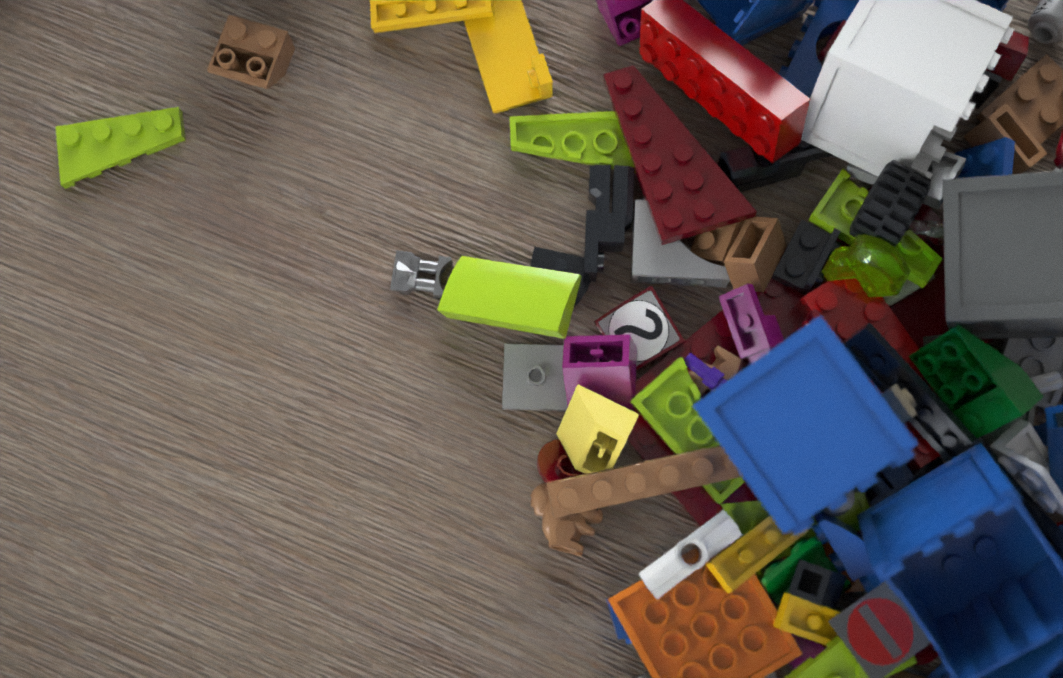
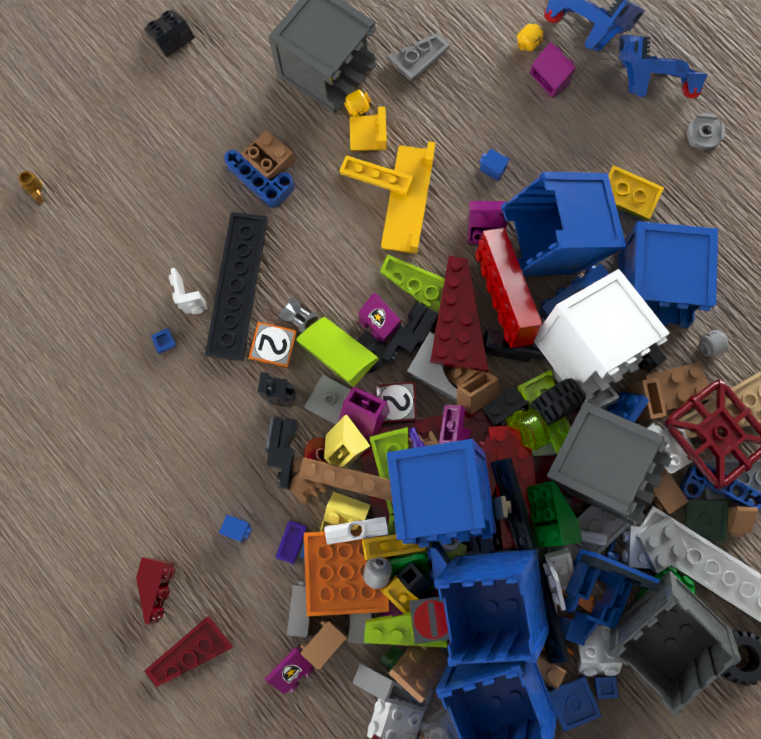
camera: 25 degrees right, 0 degrees up
lime wing [55,107,185,189] -> none
dark red brick [985,31,1030,81] -> none
none -> blue plate [151,328,177,354]
none -> white bracket [169,268,208,314]
none -> black plate [205,212,268,361]
none -> blue brick [219,514,252,542]
none -> blue beam [224,150,295,208]
none -> slope [248,322,297,368]
none -> black plate [257,372,296,407]
none -> black plate [265,416,298,489]
none -> dark purple tile [275,520,308,565]
none -> light yellow slope [320,492,371,532]
none -> magenta slope [358,292,401,344]
none -> light grey head [363,557,392,589]

